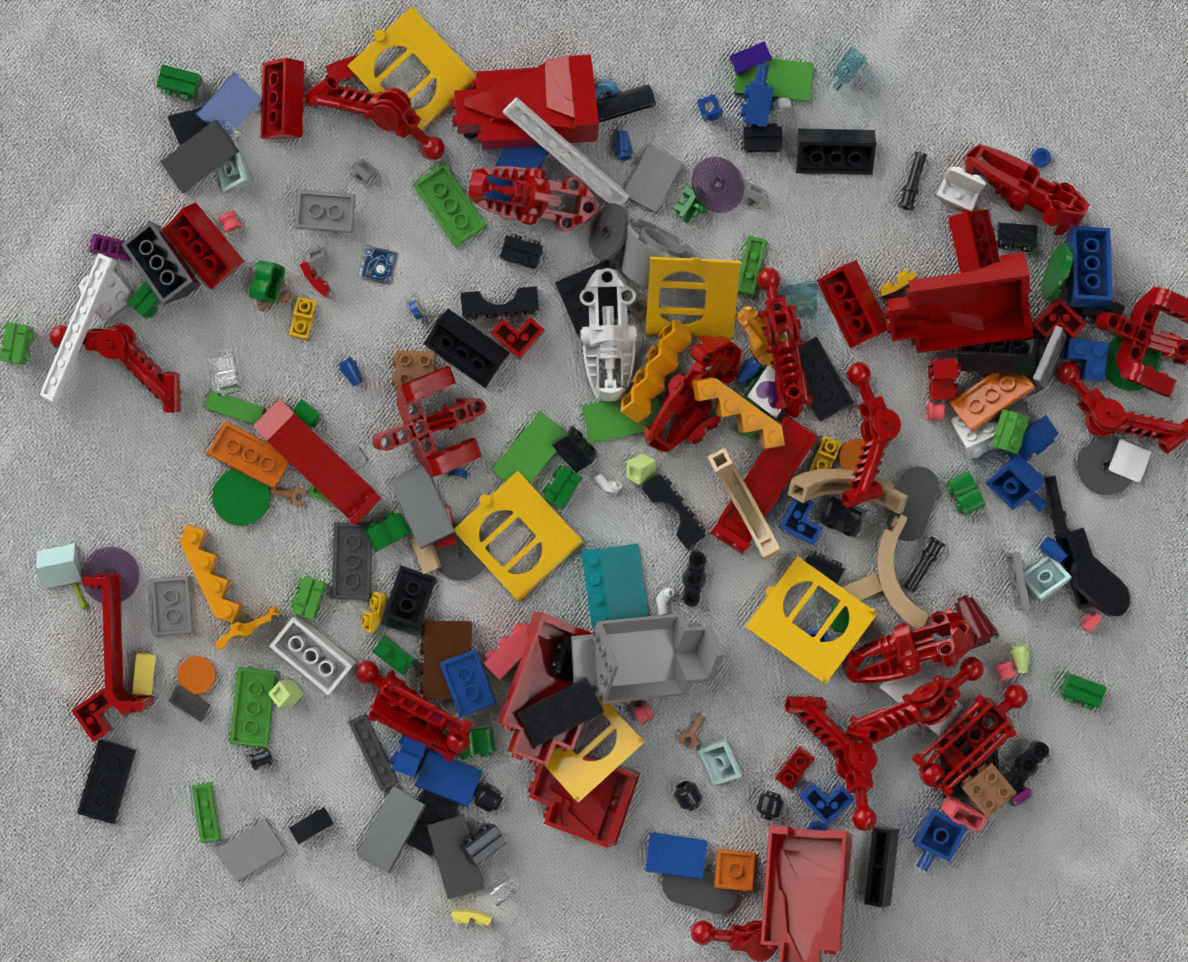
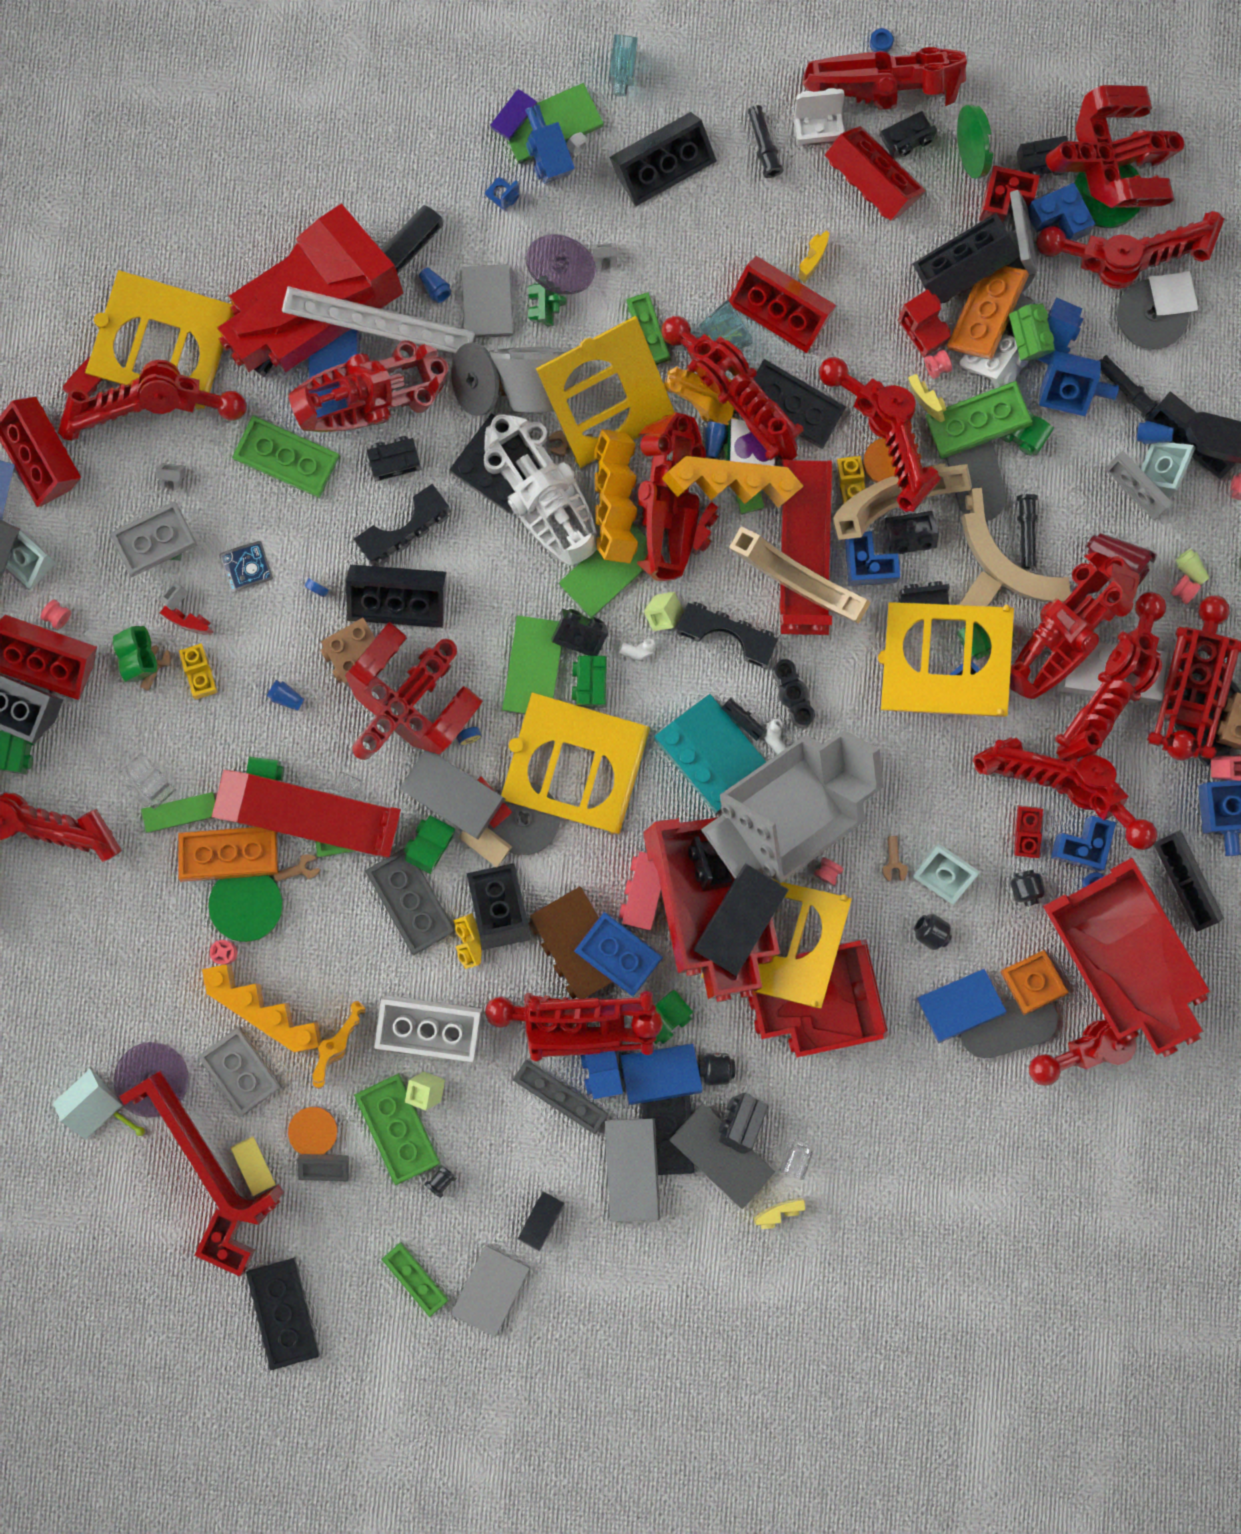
camera: 35 degrees left, 5 degrees down
bright green brick [290,576,328,620] -> none
green brick [372,635,416,675] -> none
red brick [491,317,545,360] -> none
dark azure arm [595,81,619,99] -> none
black brick [742,123,782,153] -> none
red panel [884,252,1033,353] -> none
blue brick [1066,226,1113,308] -> none
none -> coral wheel [210,940,238,965]
none -> black pin [720,697,767,741]
none -> light yellow slope [908,374,947,422]
none -> bright green tile [925,381,1033,459]

